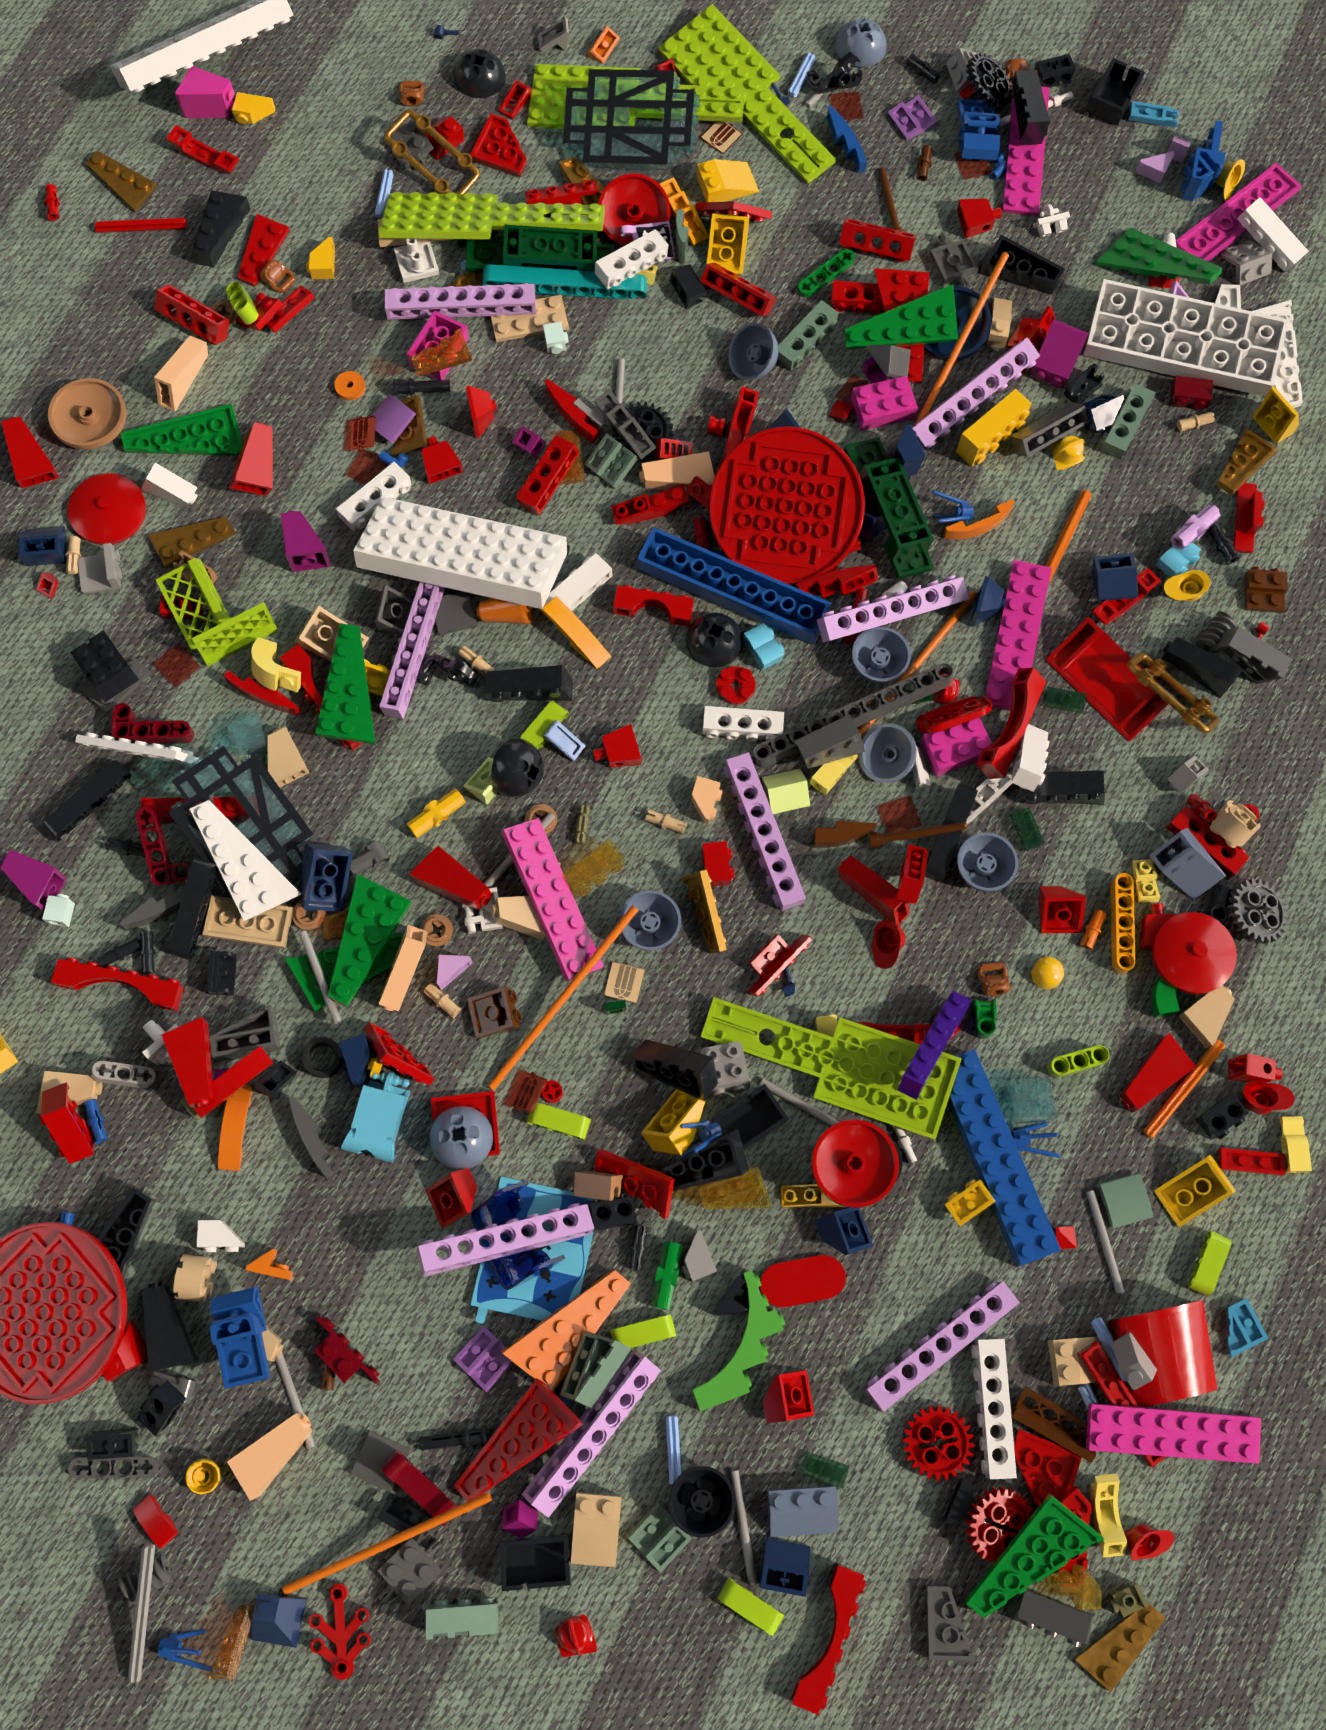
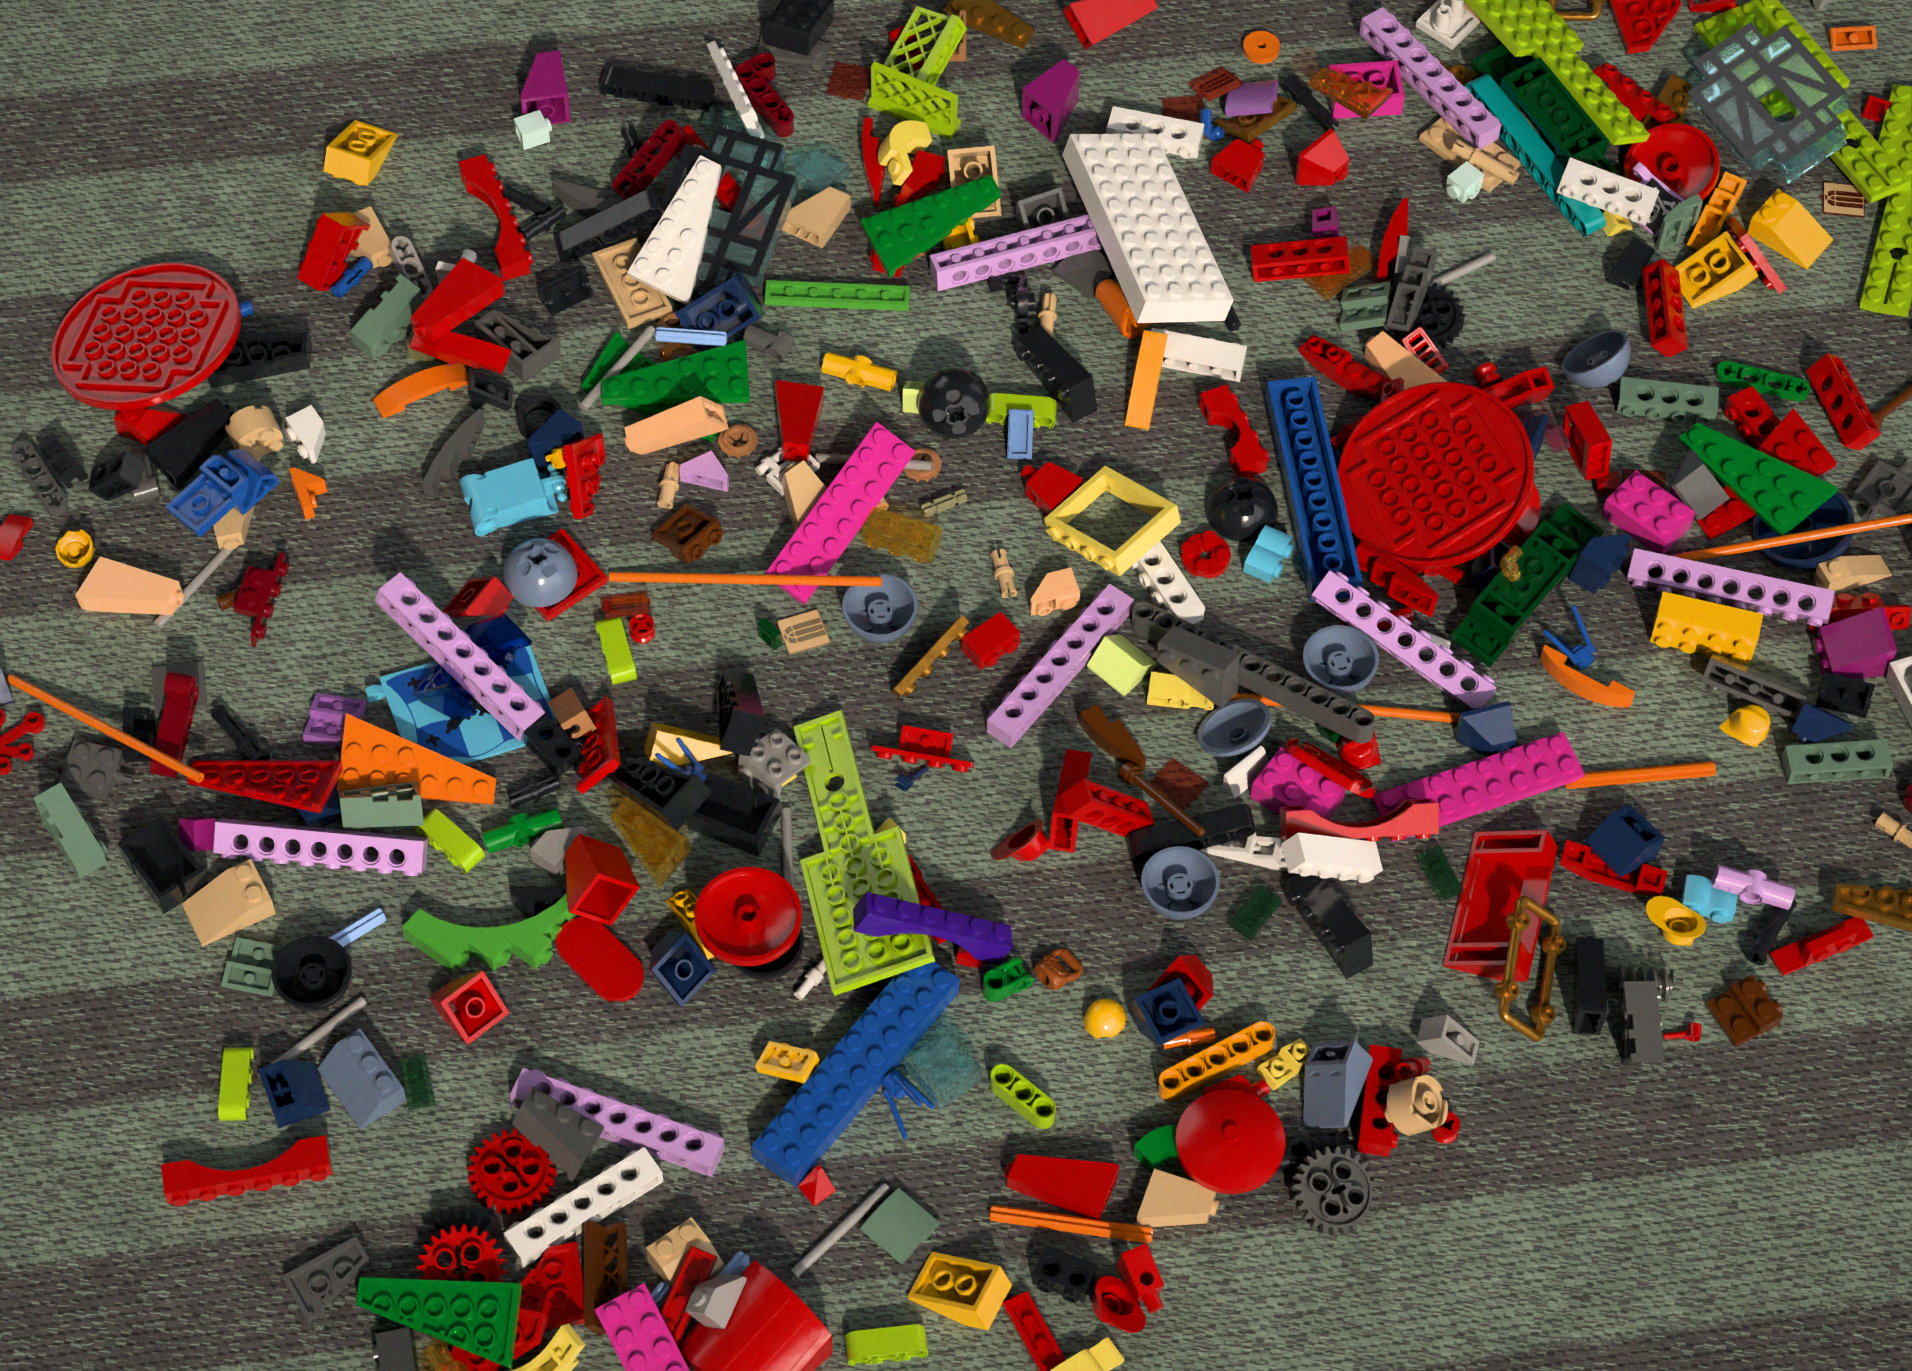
camera: 60 degrees right, 15 degrees down
red piece [555,1614,597,1658] -> none
none -> sand green wedge [350,273,423,360]
none -> dark grey wedge [512,1087,604,1182]
none -> red slope [565,834,640,925]
none -> light blue axle [655,327,727,346]
none -> bright green plate [765,280,910,311]
none -> light yellow window [1044,466,1181,576]
none -> dark blue slope [1127,978,1206,1046]
none -> tan pin [1451,139,1520,186]
none -> clear yellow arm [1500,545,1523,582]
none -> clear pink slope [1544,425,1571,454]
none -> red window [1562,400,1612,481]

